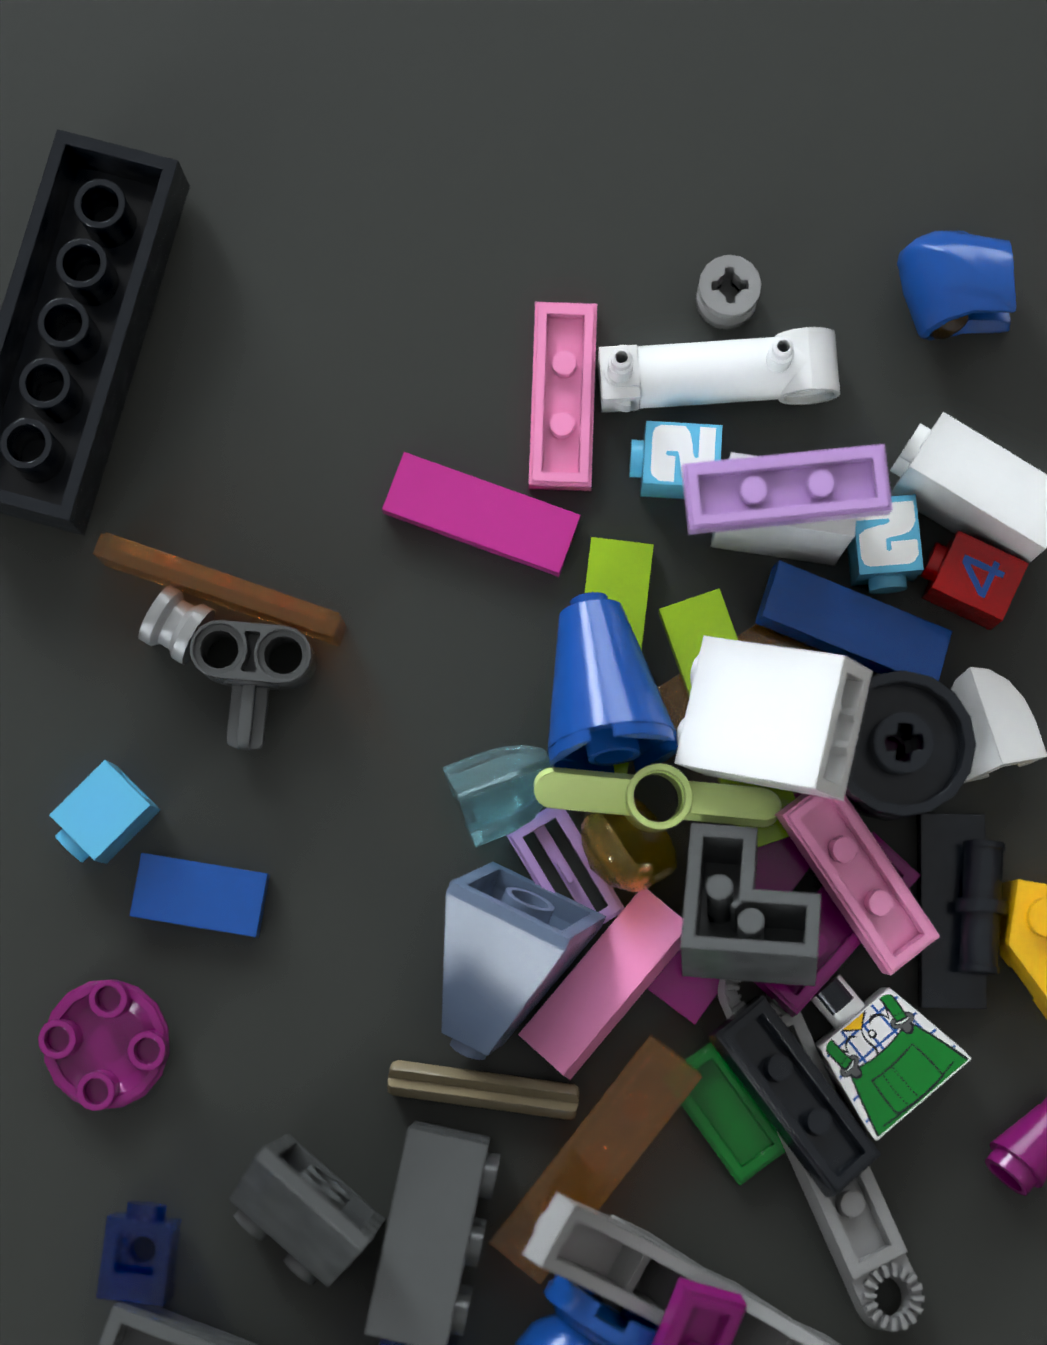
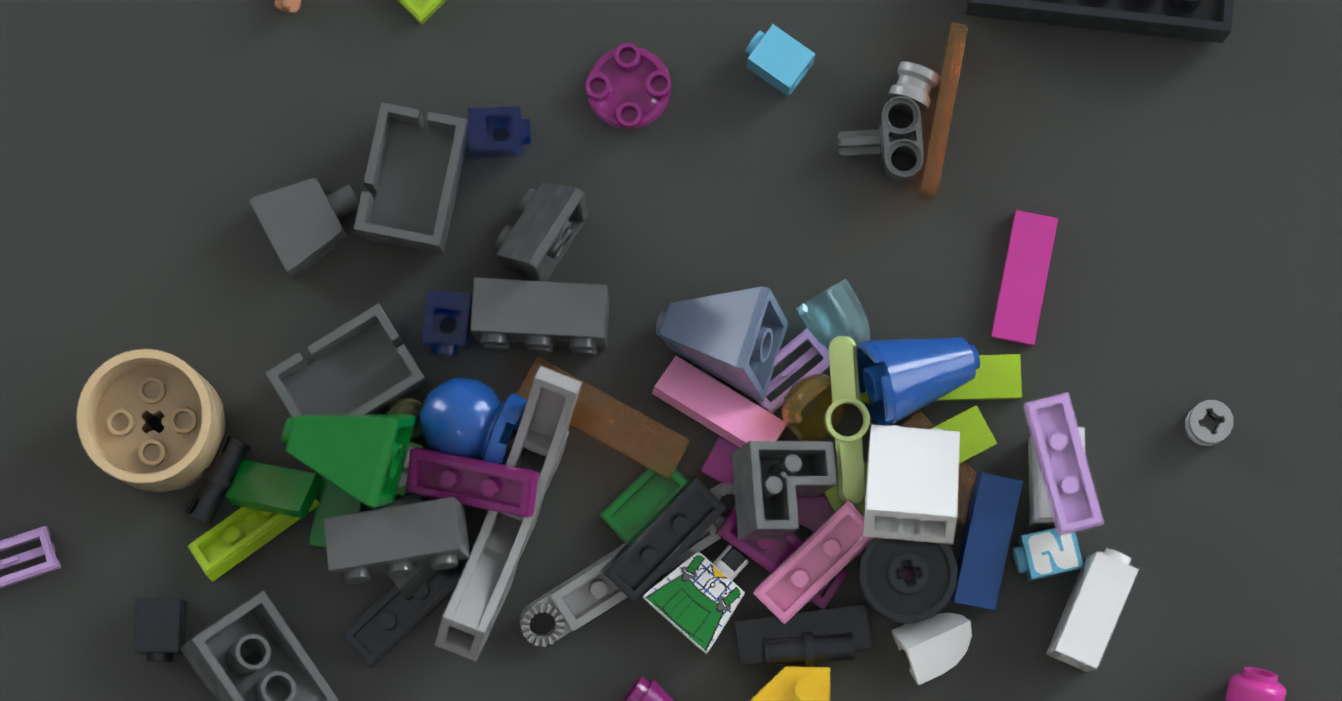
camera: 80 degrees right, 0 degrees up
blue tile [129,853,270,938] -> none
dark tan axle [387,1060,580,1120] -> none
bright pink tile [529,302,597,491] -> none
white piece [598,327,840,413] -> none
brick [629,421,723,499] -> none
blue piece [897,231,1016,340] -> none
red brick [920,530,1029,630] -> none

